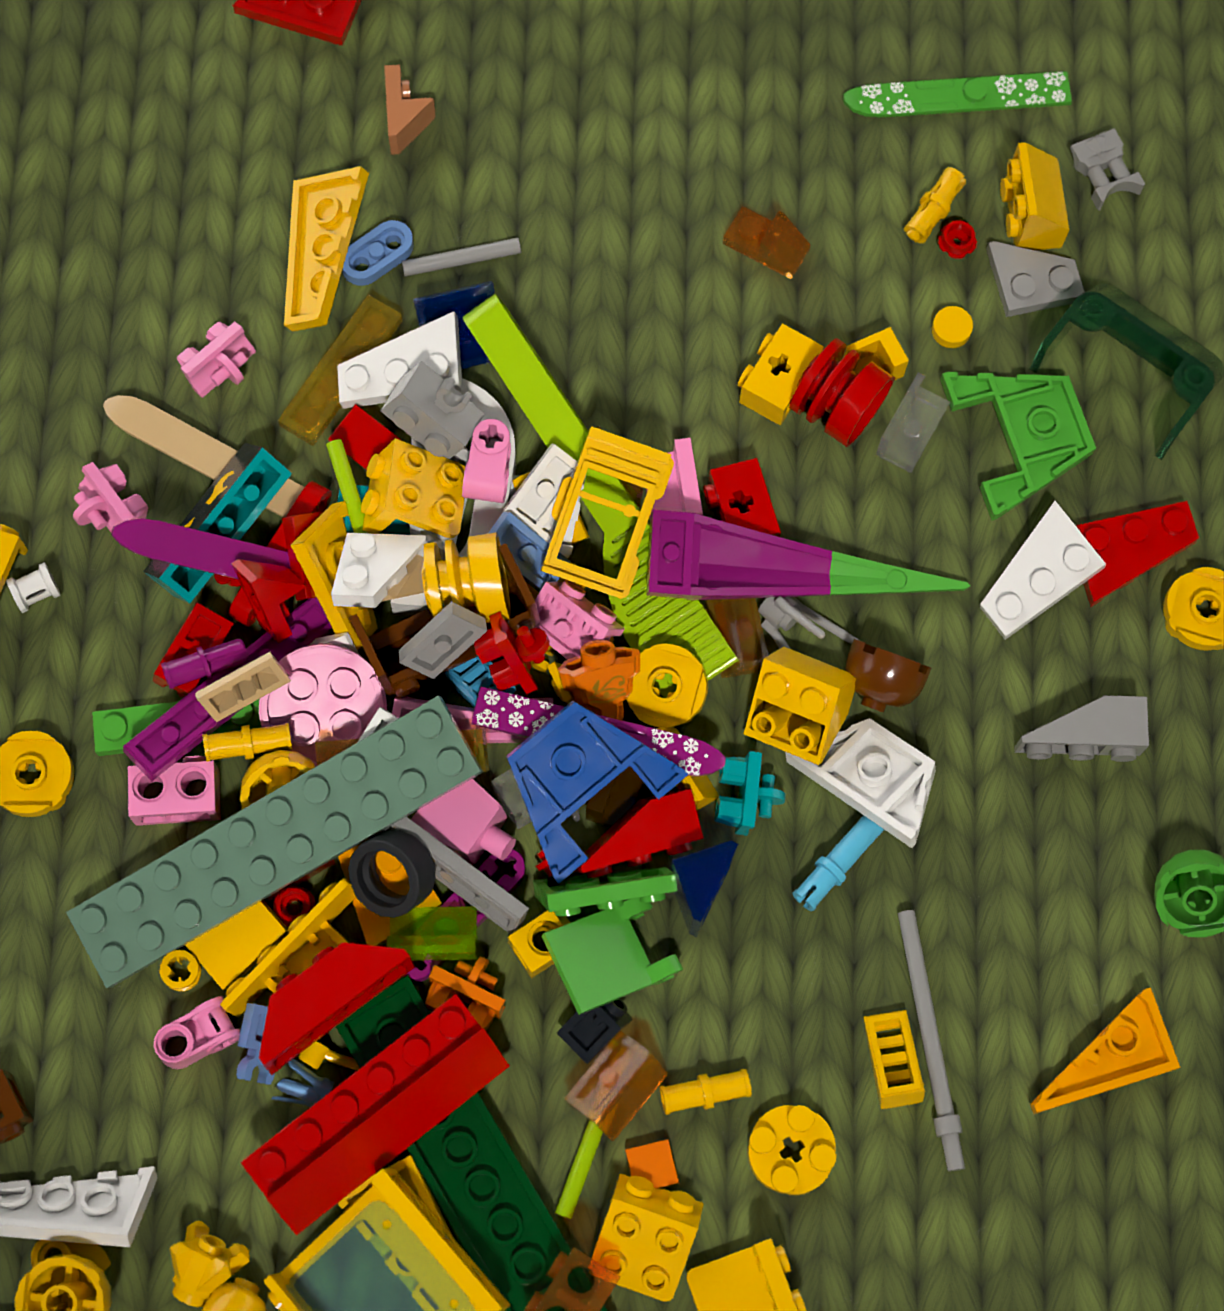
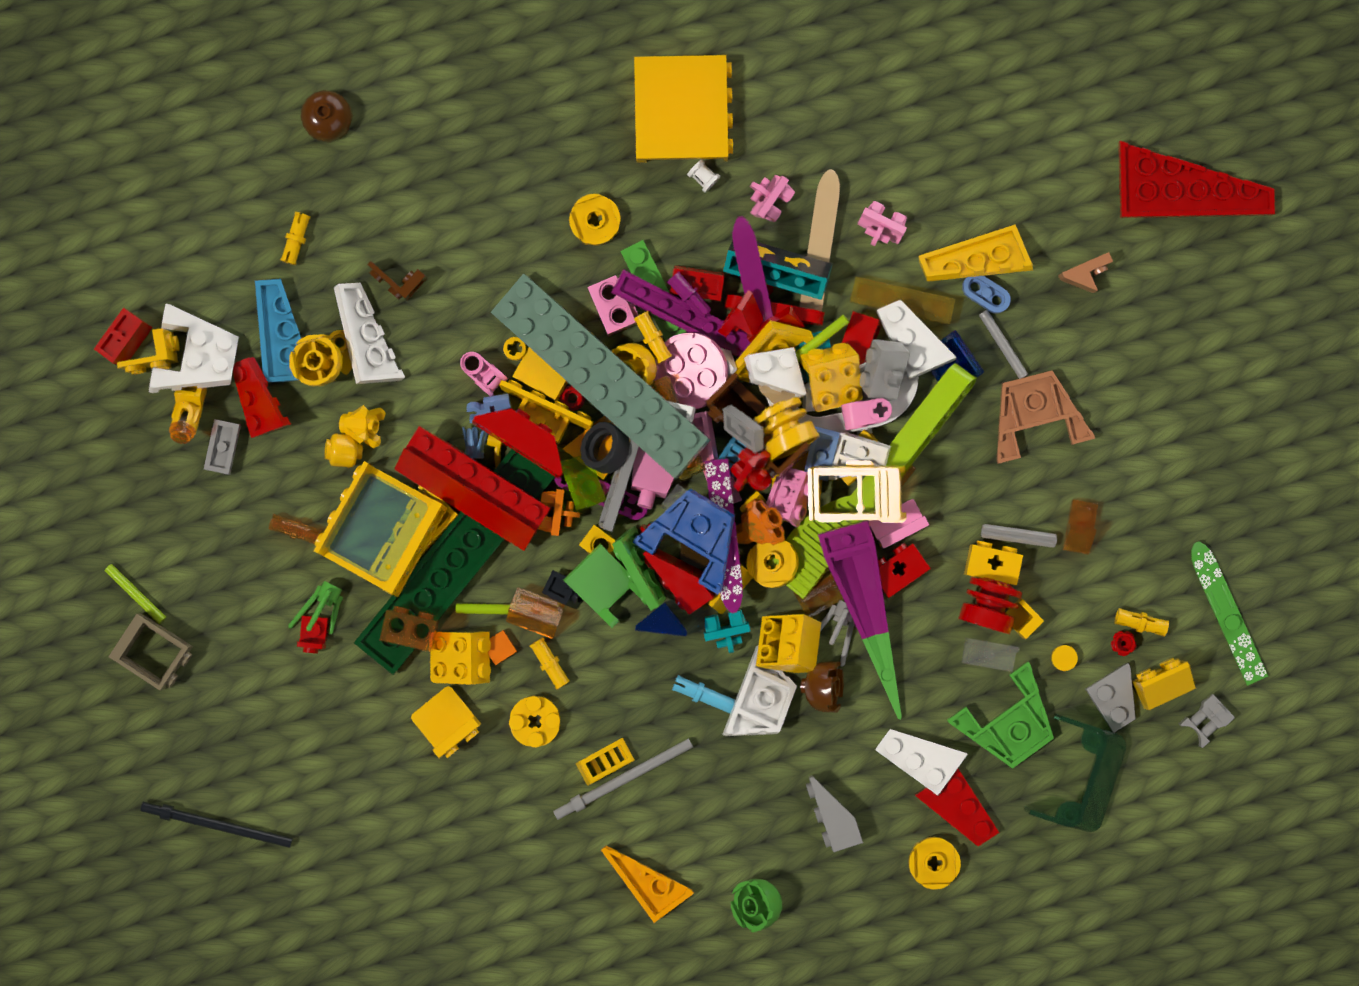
camera: 75 degrees right, 15 degrees up
tan slope [195,652,291,722] -> none
none -> light grey axle [981,524,1057,547]
none -> nougat wing [996,371,1095,464]

